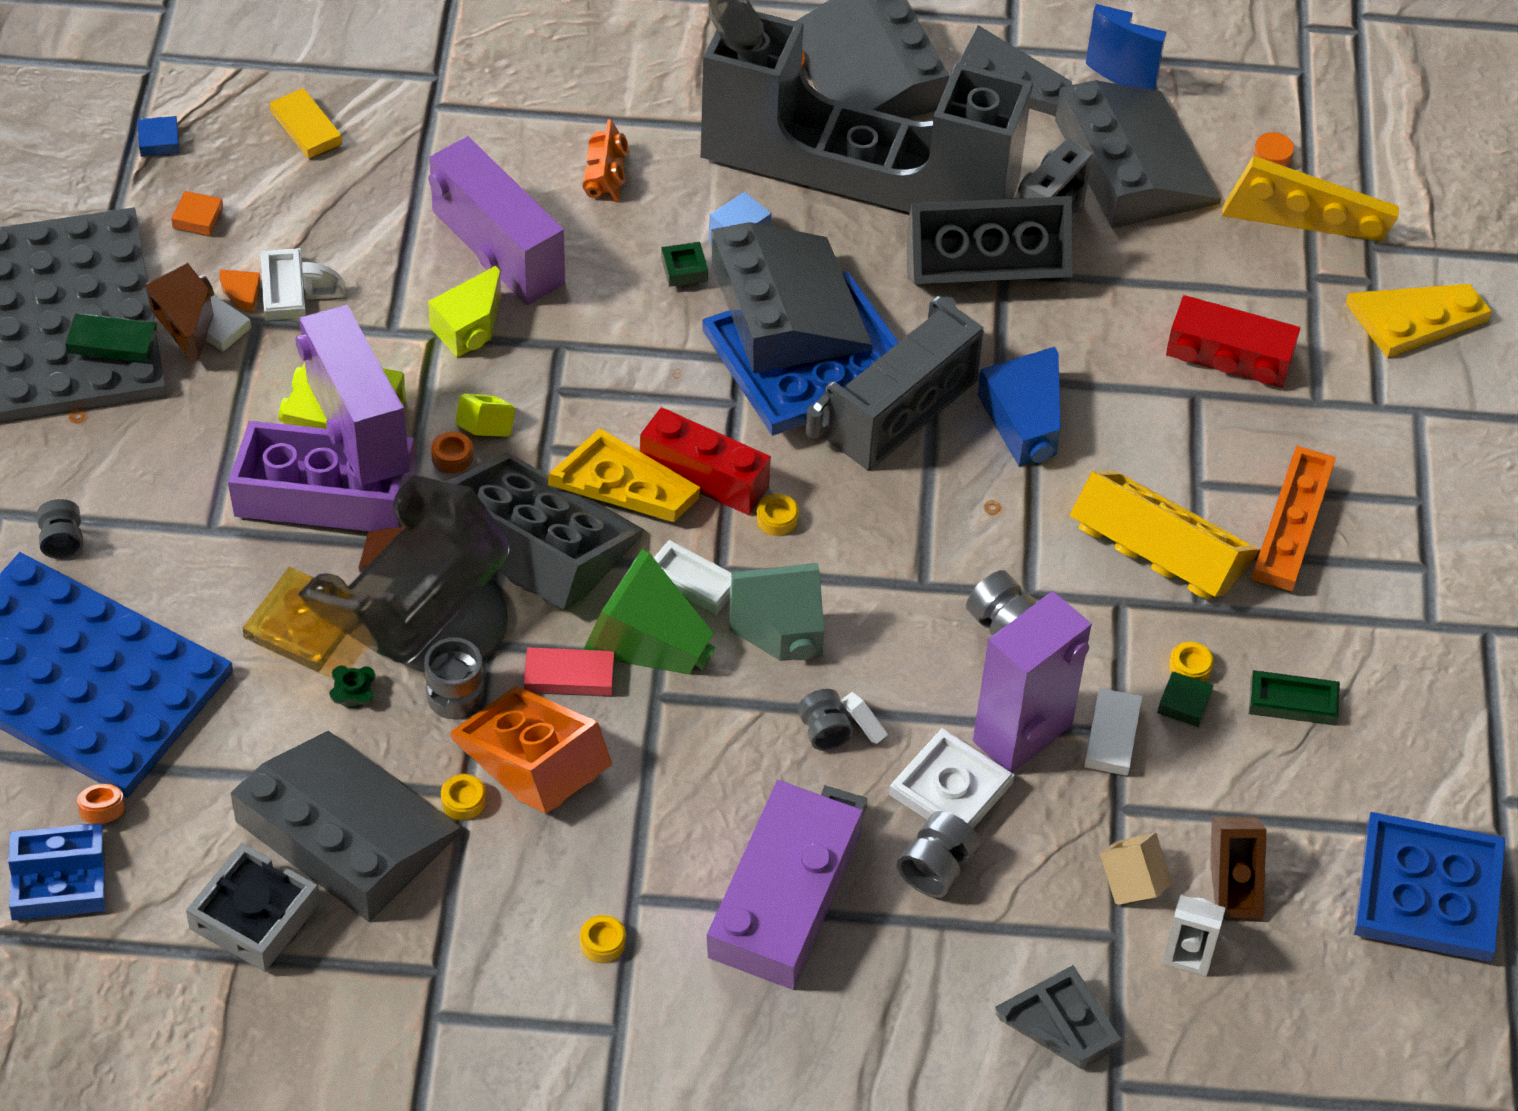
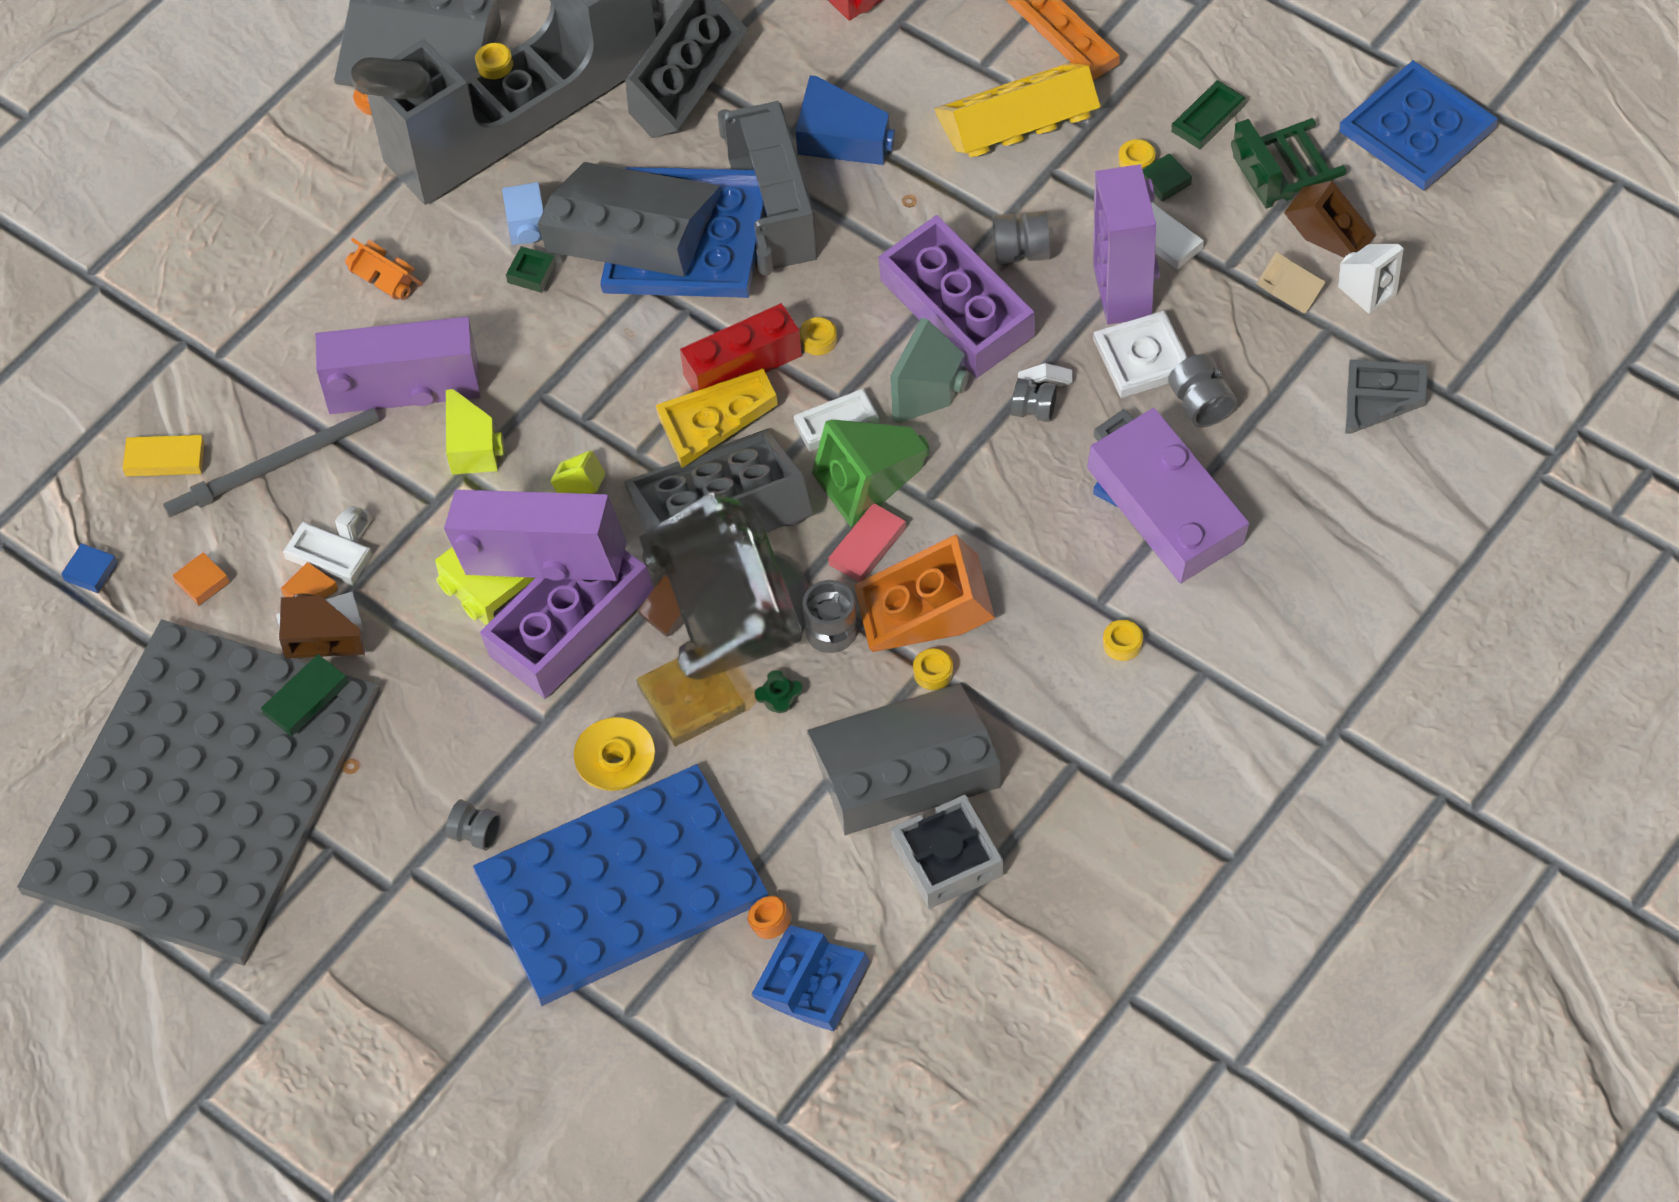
camera: 50 degrees left, 5 degrees up
none -> dark grey bar [163,408,379,518]
none -> yellow tile [475,43,513,79]
none -> yellow dish [573,717,655,791]
none -> medium lavender brick [878,215,1035,378]
none -> dark green plate [1231,118,1347,209]

